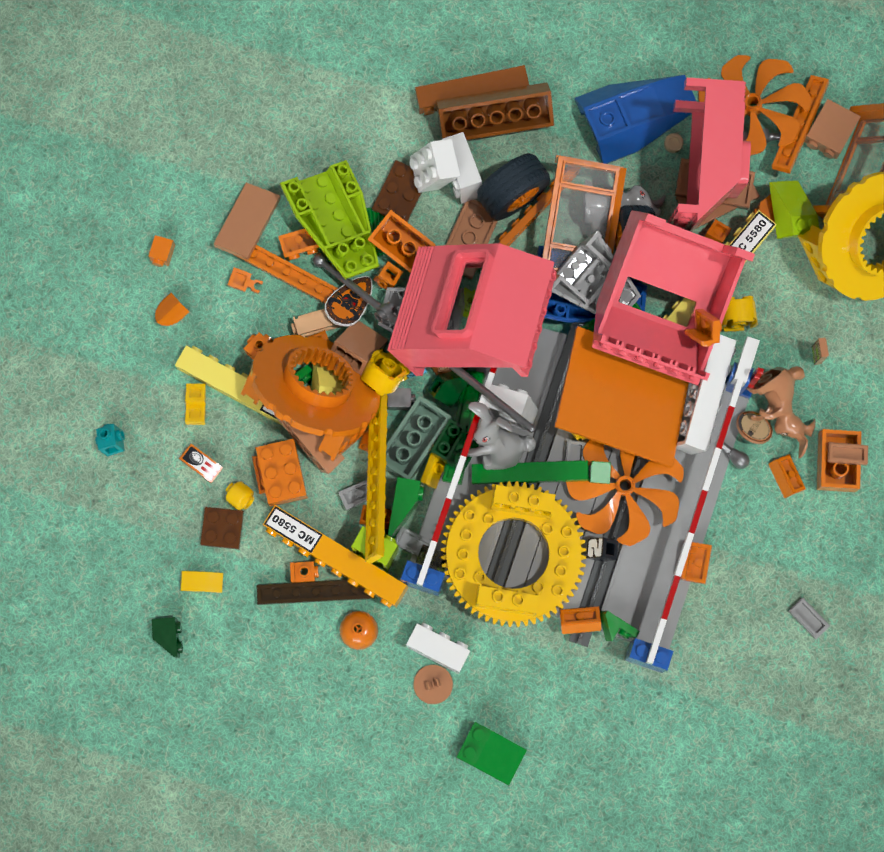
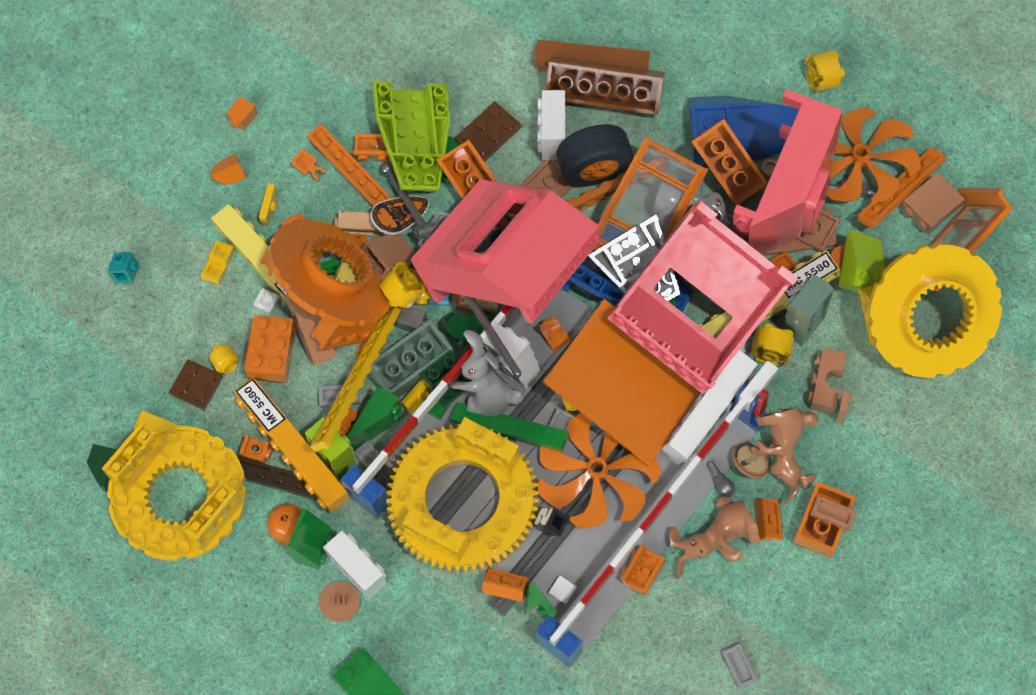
camera: 25 degrees right, 10 degrees down
slope [179,443,223,483] -> none
nougat tile [214,182,281,260] -> none
orange brick [373,261,403,289] -> none
white brick [410,139,460,193] -> none
slope [590,461,611,484] -> none
orange bracket [685,309,722,347] -> none
none -> yellow piece [102,421,247,561]
none -> white tile [253,288,280,314]
none -> yellow plate [259,183,277,227]
none -> green slope [288,508,334,569]
none -> orange bracket [539,316,571,352]
none -> white tile [548,575,577,605]
none -> nougat animal [669,496,761,579]
none -> orange brick [690,119,768,206]
none -> sand green brick [783,274,834,346]
none -> yellow brick [805,50,845,93]
none -> nougat arch [808,348,847,415]

